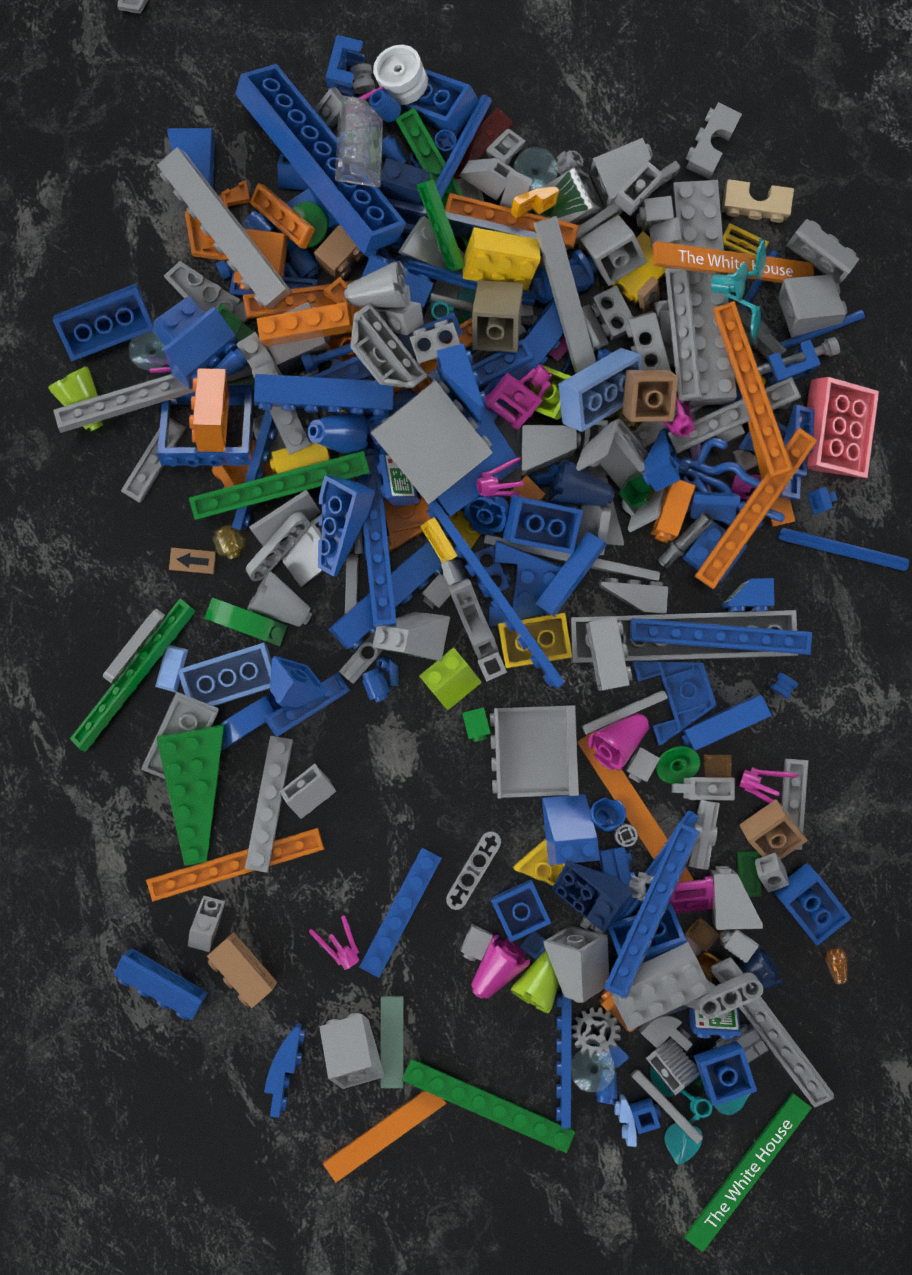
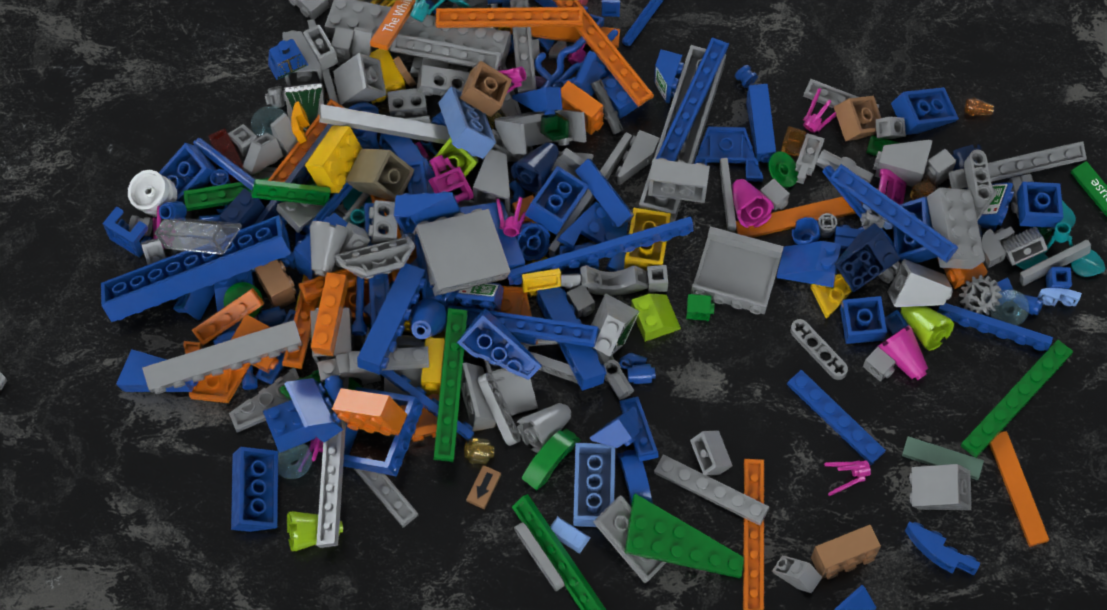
camera: 70 degrees left, 20 degrees down
none -> blue torso [268,39,308,80]

